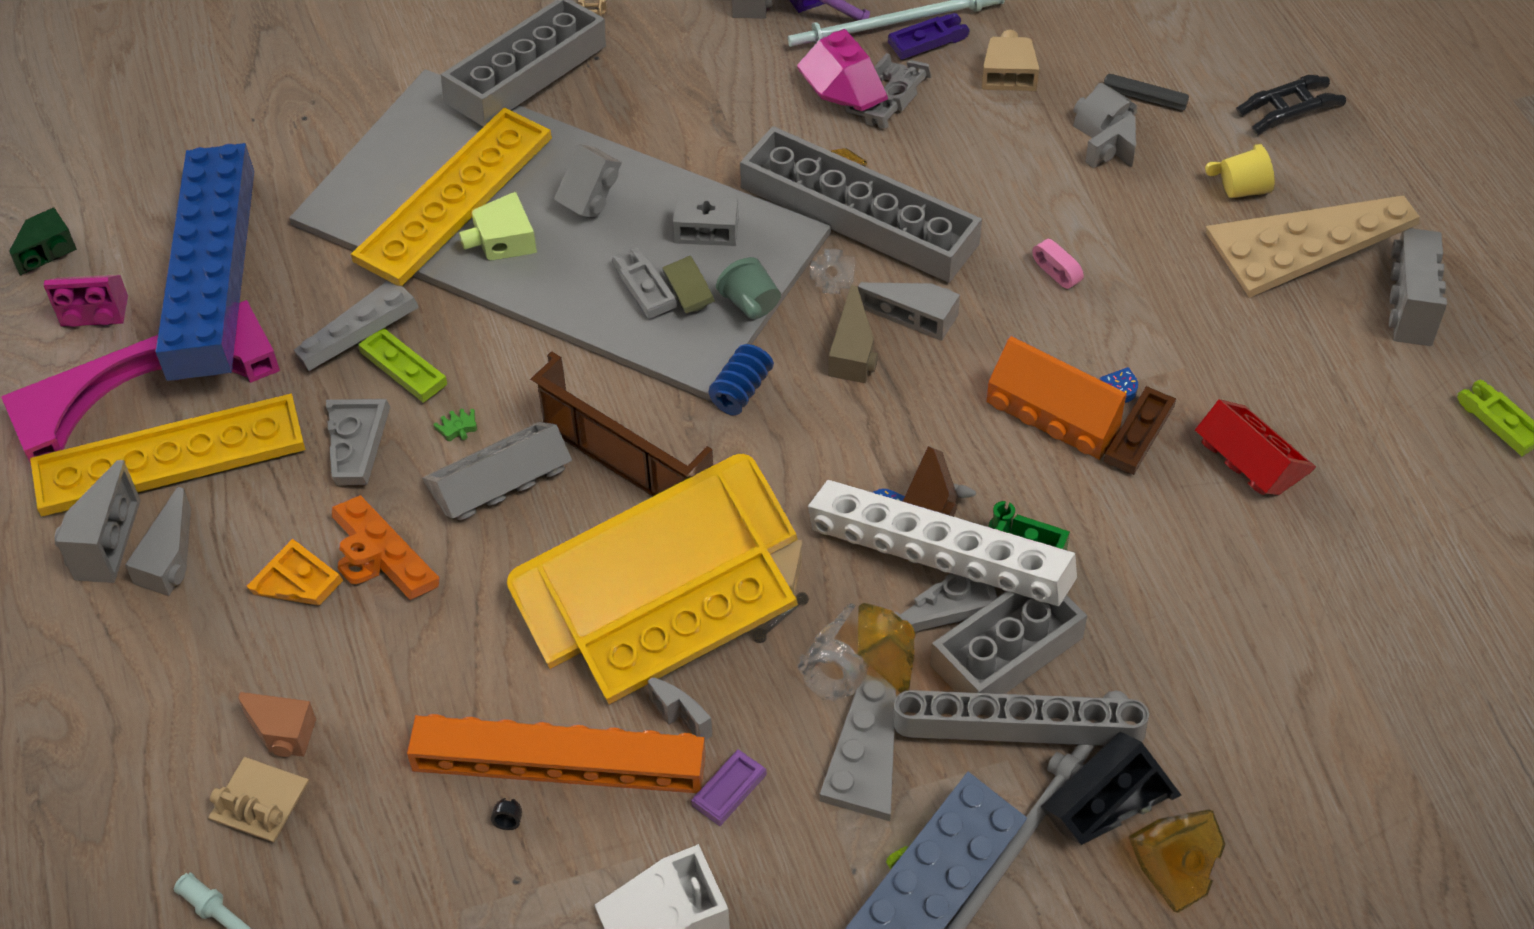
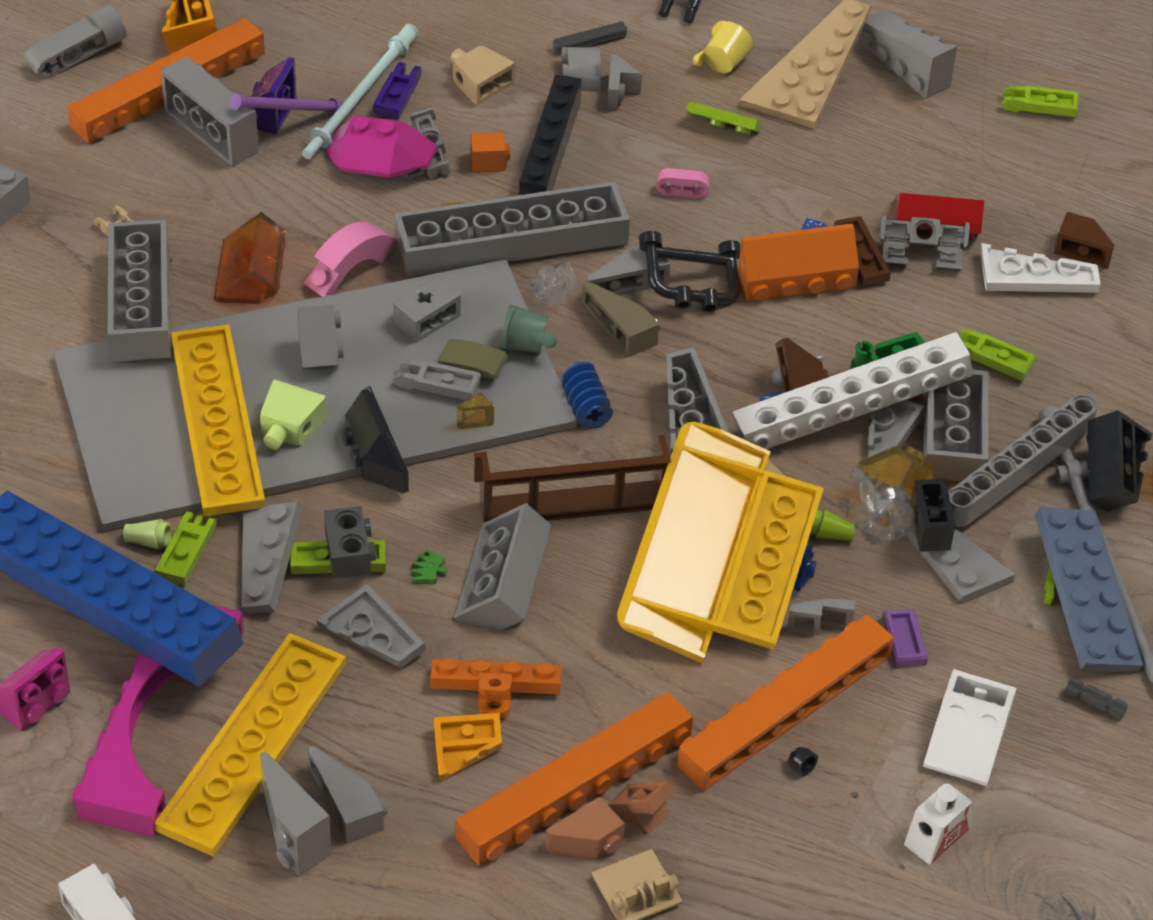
camera: 50 degrees left, 5 degrees down
none -> yellowish green cone [123,519,172,550]
none -> lime hinge [155,511,217,586]
none -> clear orange slope [214,212,287,304]
none -> bright pink arch [304,221,398,297]
none -> dark grey brick [324,506,376,579]
none -> black wedge [341,386,409,493]
none -> orange brick [455,691,693,866]
none -> clear yellow slope [457,392,495,429]
none -> orange brick [470,132,510,172]
none -> black brick [519,74,582,195]
none -> nougat slope [608,781,675,834]
none -> black bar [639,231,741,312]
none -> light grey wedge [666,347,729,454]
none -> lime hinge [686,102,762,135]
none -> clear blue piece [794,545,816,592]
none -> lime cone [810,509,857,542]
none -> light grey piece [879,215,970,271]
none -> black brick [910,479,955,552]
none -> lime hinge [959,328,1036,382]
none -> white wing [980,243,1101,293]
none -> reddish brown slope [1054,212,1114,269]

